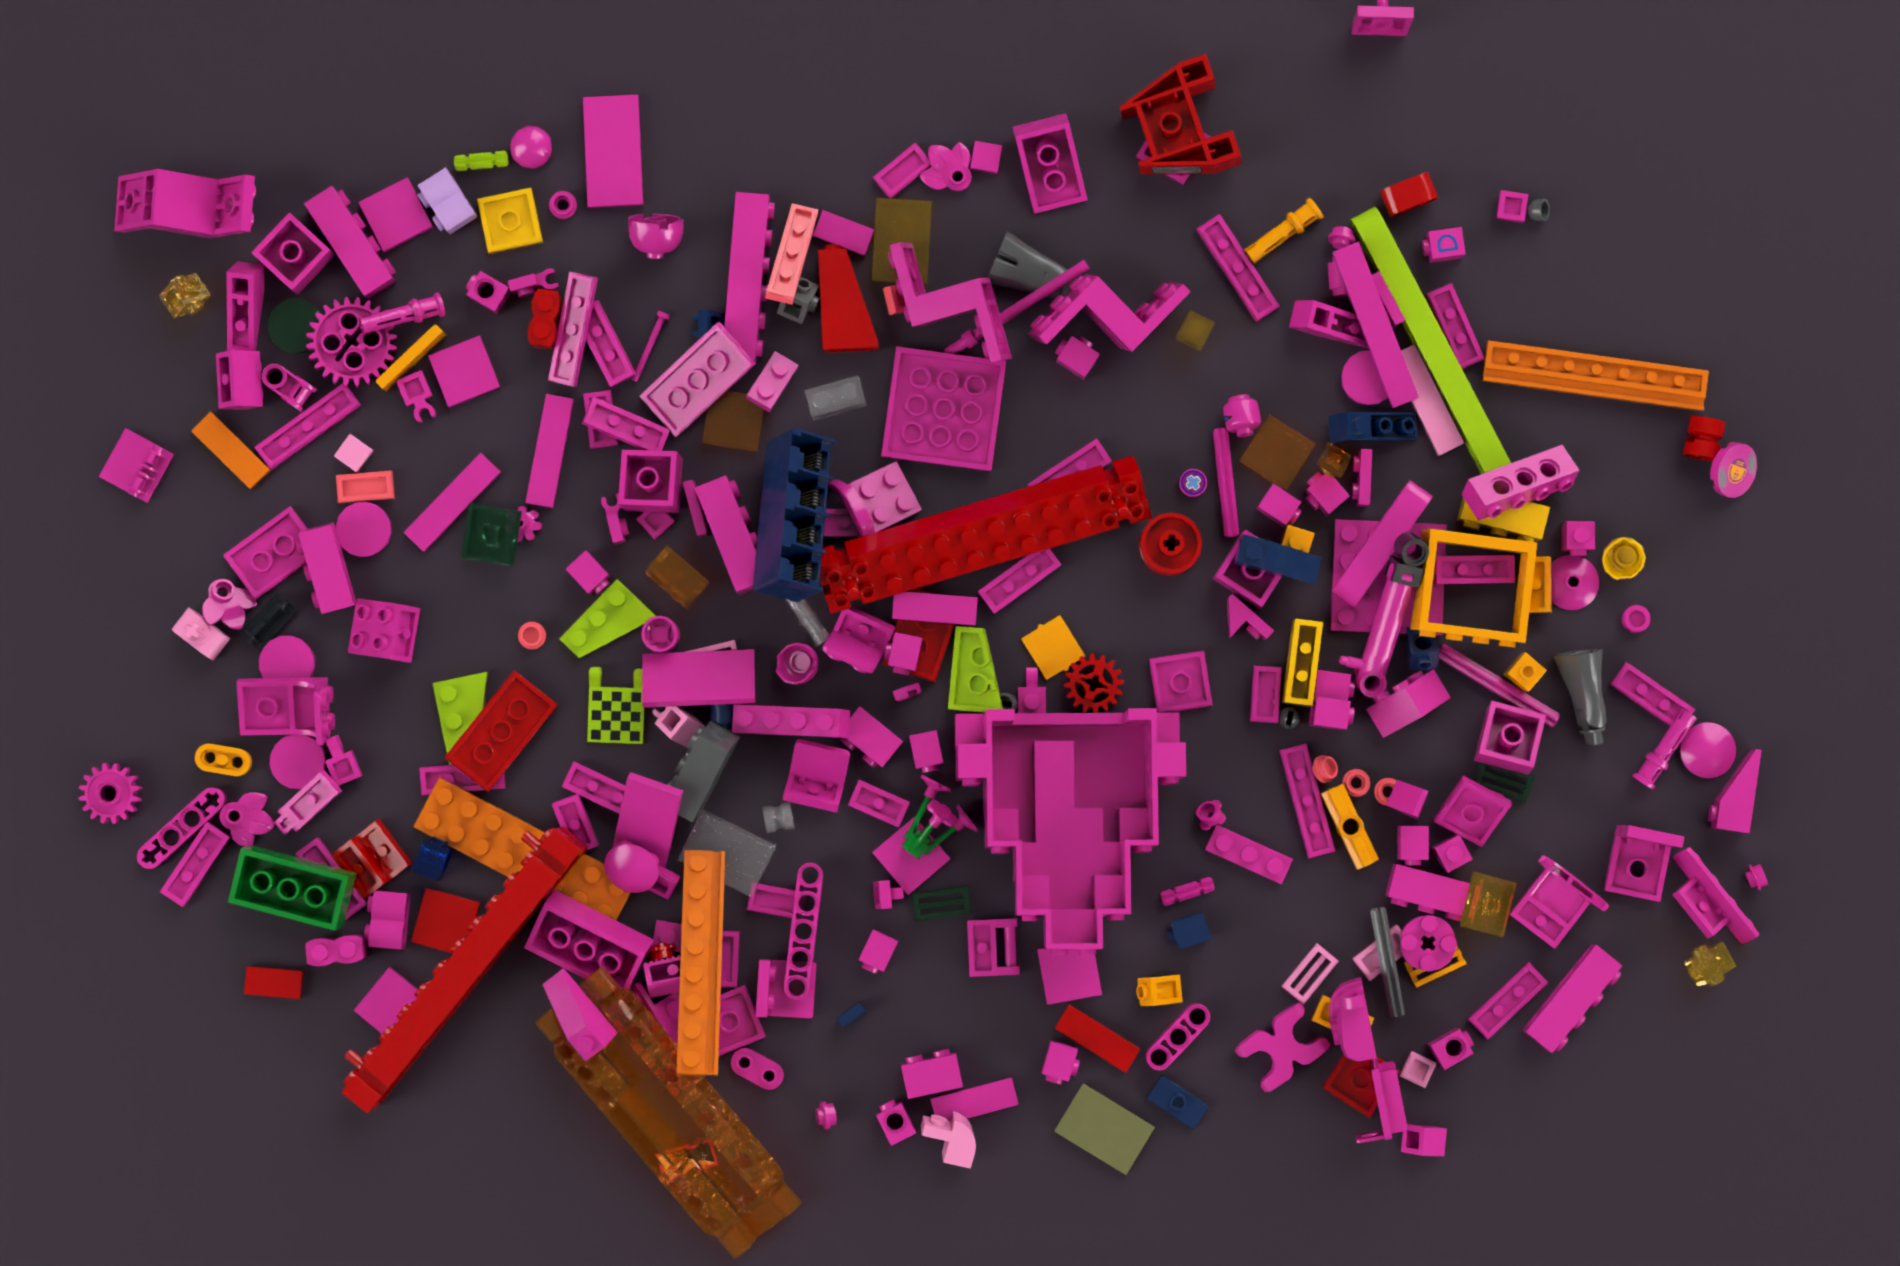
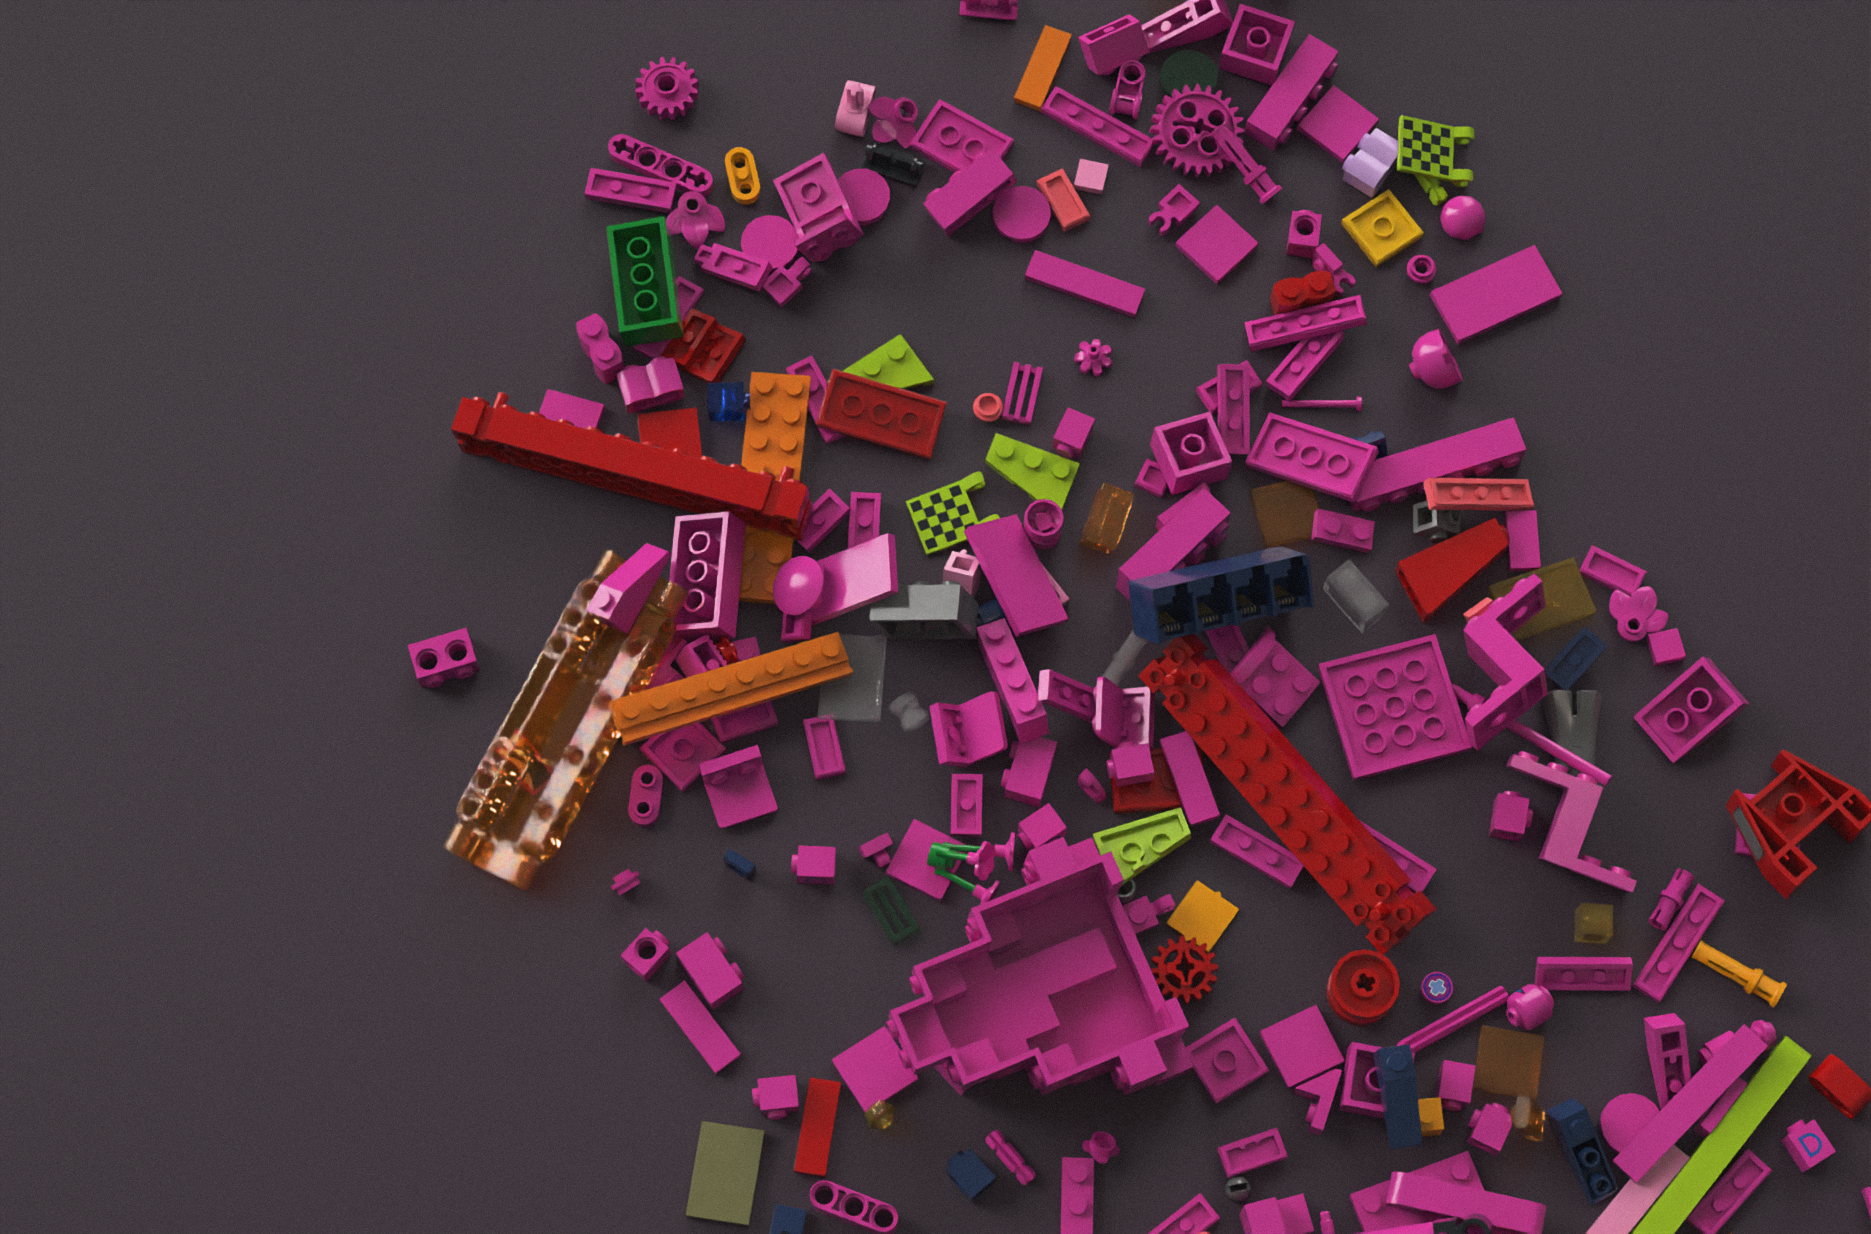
camera: 65 degrees right, 15 degrees down
red tile [244,966,304,999] -> none
dark pink bracket [348,598,420,663] -> none
light orange tile [376,325,446,392] -> none
clear green tile [461,503,522,567] -> none
dark pink tile [525,394,574,509] -> none
dark pink plate [601,493,629,545] -> none
dark pink hair [776,642,818,685] -> none
dark pink beam [784,863,824,1000] -> none
bright pink brick [920,1111,976,1169] -> none
dark pink plate [967,918,1020,977] -> none
light orange bracket [1136,974,1183,1006] -> none
yellow brick [1282,619,1323,707] -> none
dark pink plate [1351,449,1372,507] -> none
none -> dark pink brick [407,627,480,688]
none -> clear yellow plate [865,1100,895,1129]
none -> dark pink tile [1001,362,1043,426]
none -> dark pink plate [1038,669,1096,723]
none -> dark pink tile [1259,1005,1345,1089]
none -> lime flag [1397,115,1475,188]
none -> dark pink plate [1534,957,1633,991]
none -> dark blue plate [1545,626,1608,691]
none -> dark pink pin [1648,868,1695,931]

